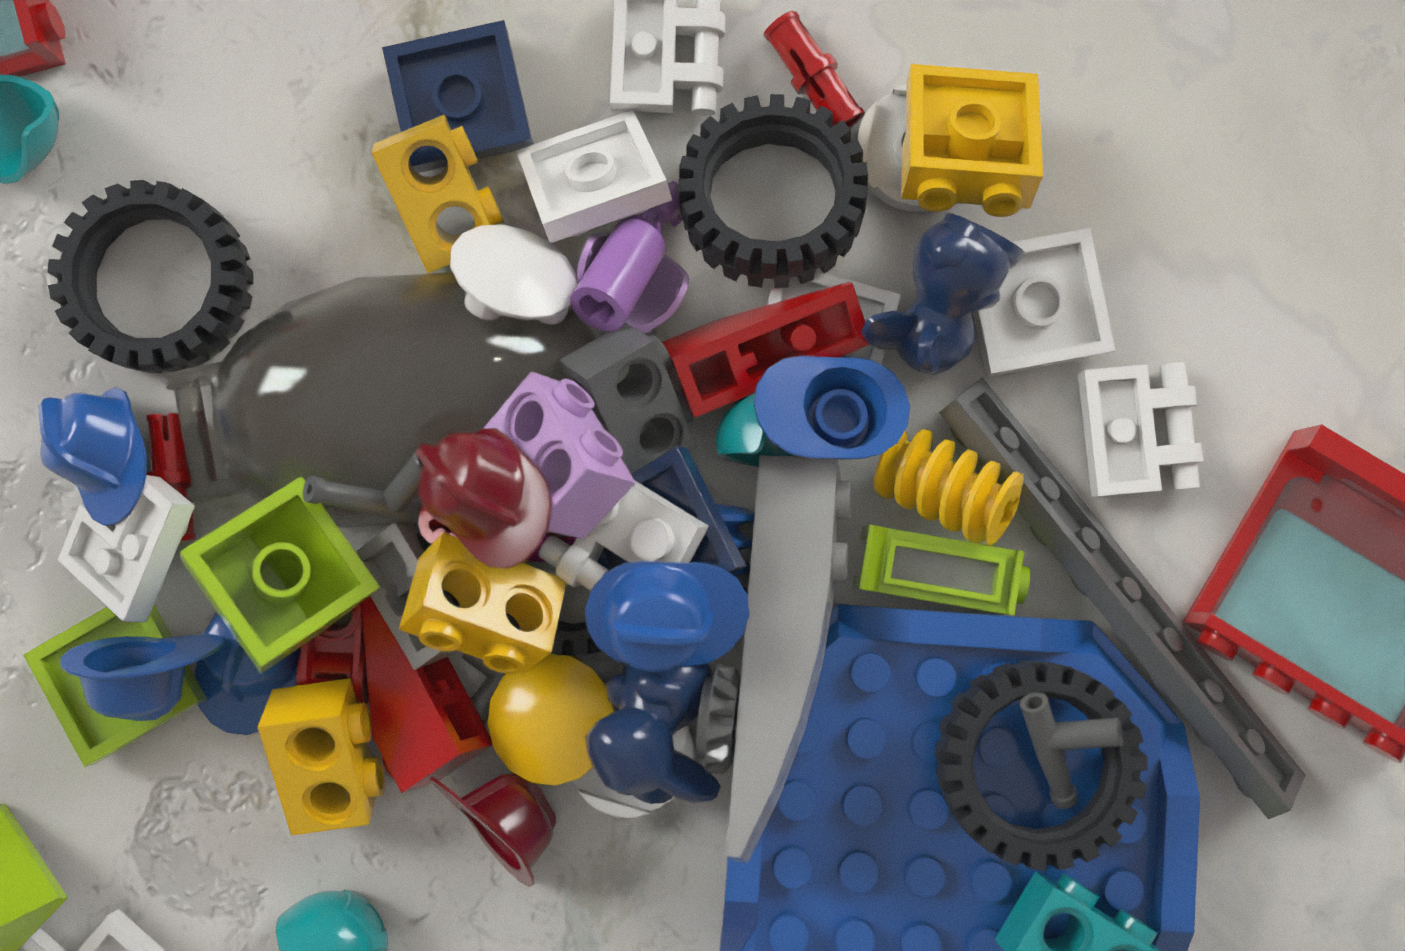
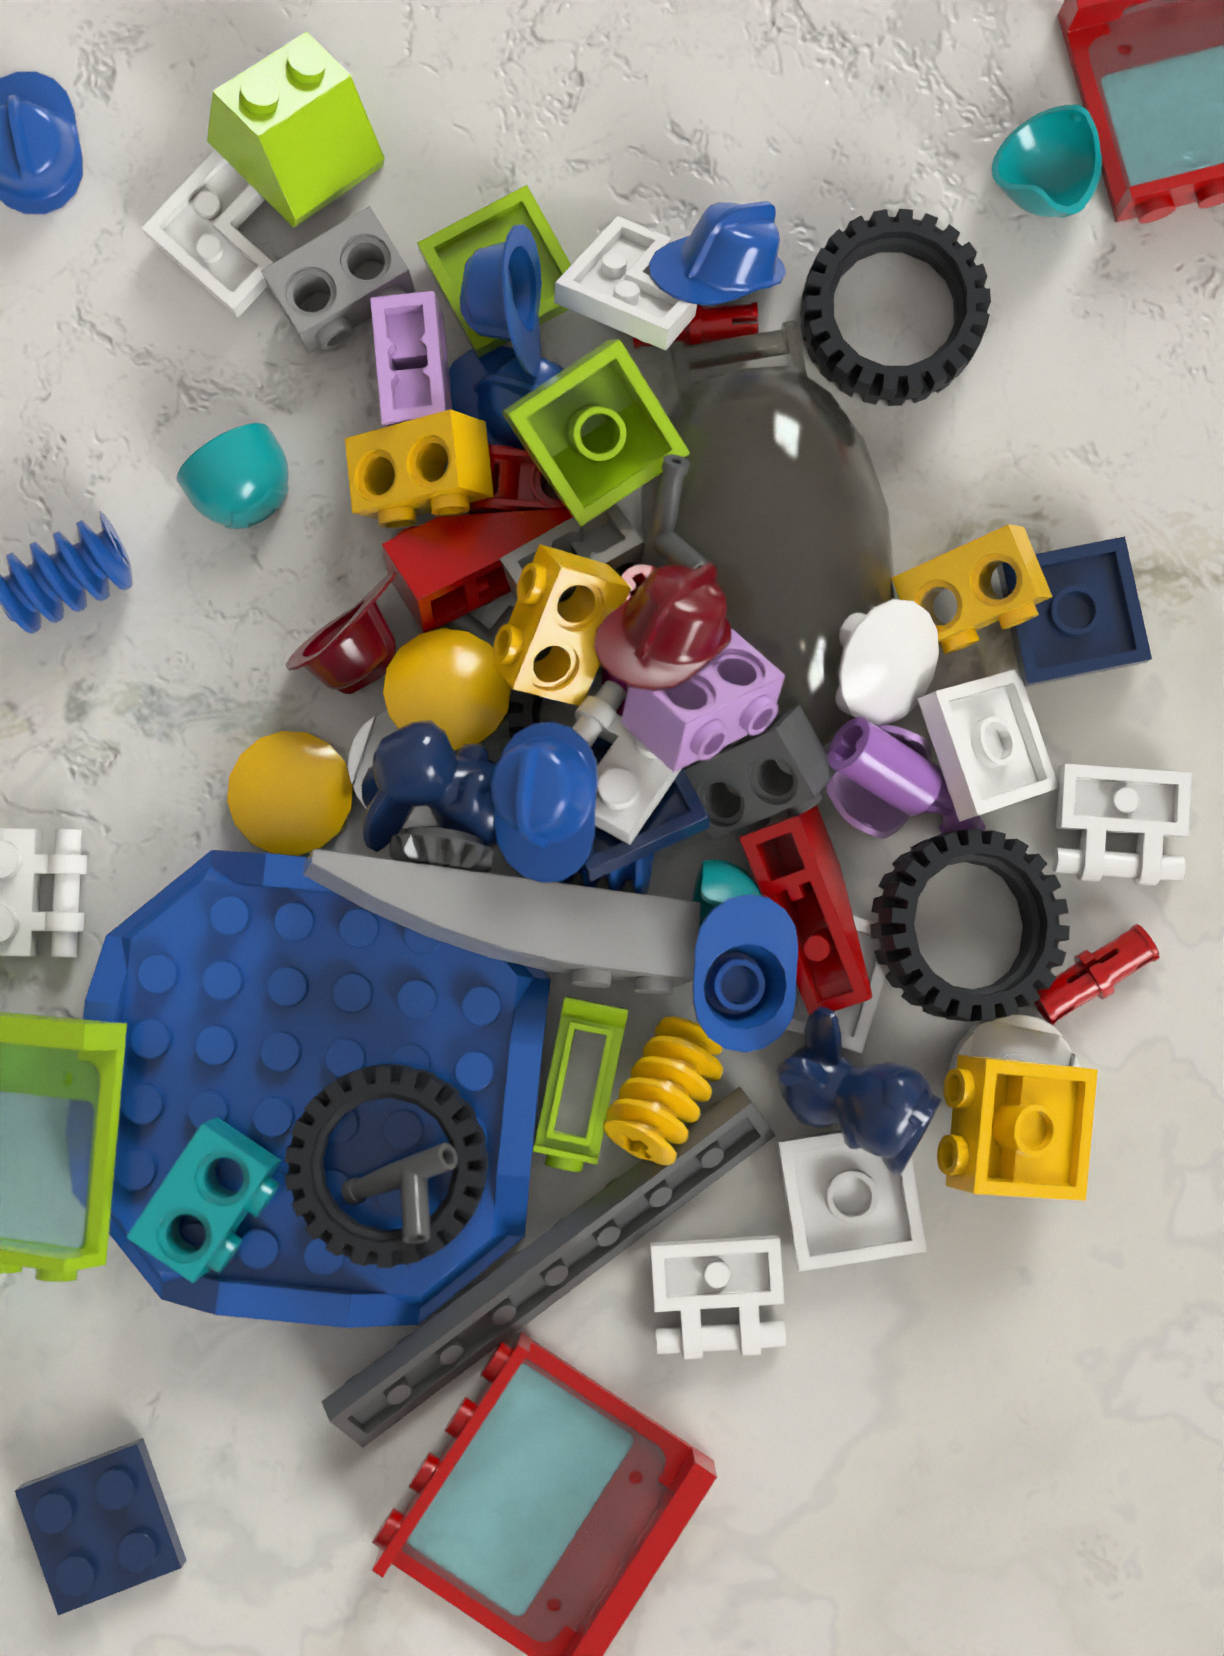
camera: 90 degrees right, 0 degrees up
none -> yellow dish [227,731,353,856]
none -> light grey brick [261,206,415,354]
none -> lavender brick [370,291,453,427]

